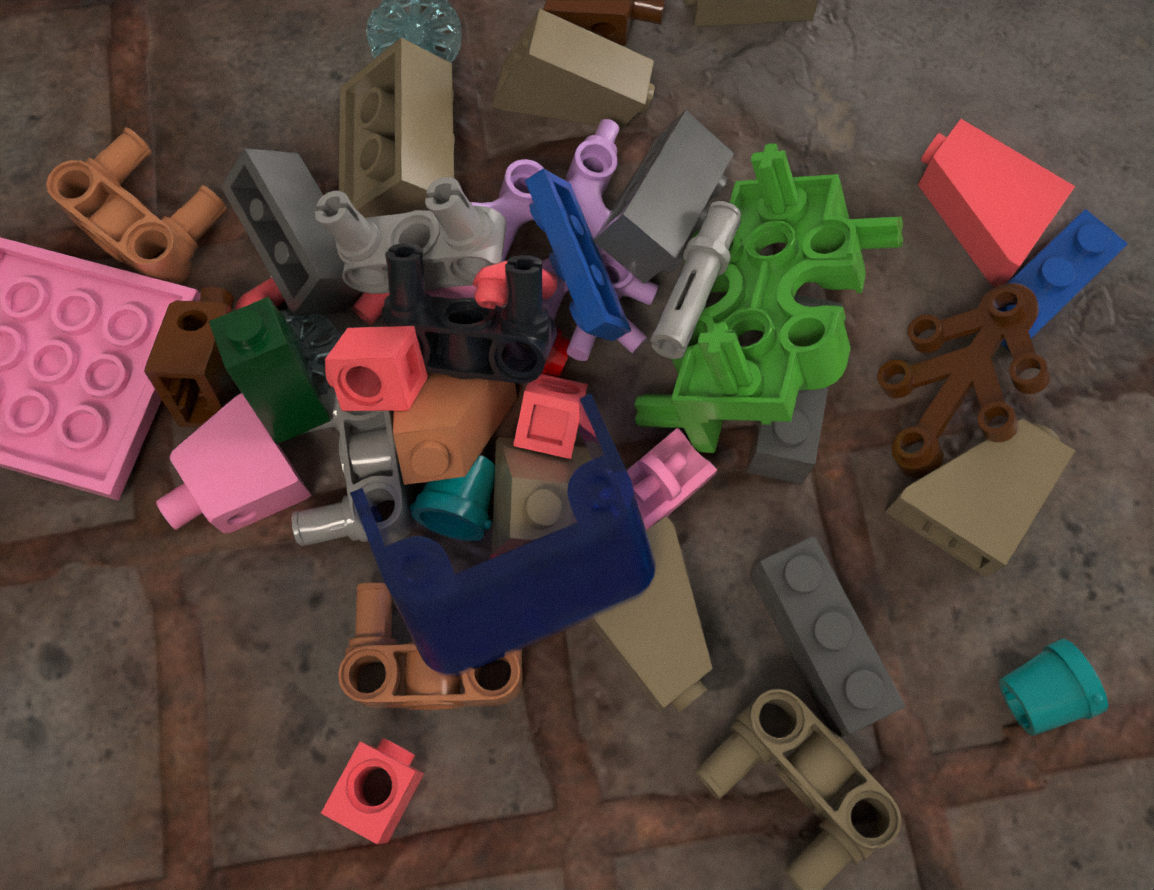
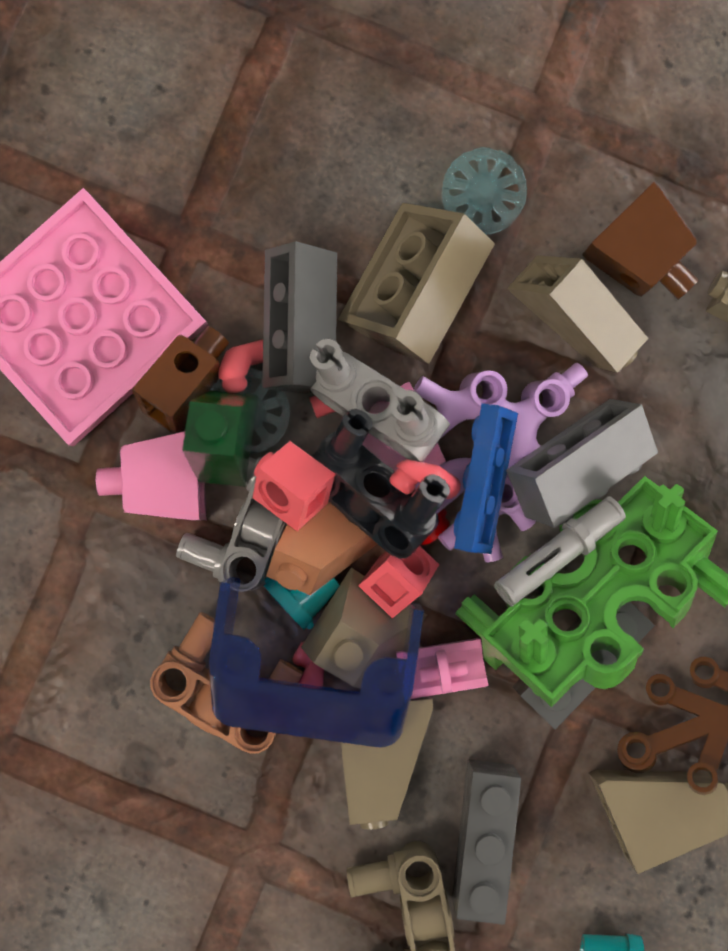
camera: 30 degrees right, 15 degrees up
nougat piece [46,127,228,285] -> none
coral brick [321,737,424,844] -> none

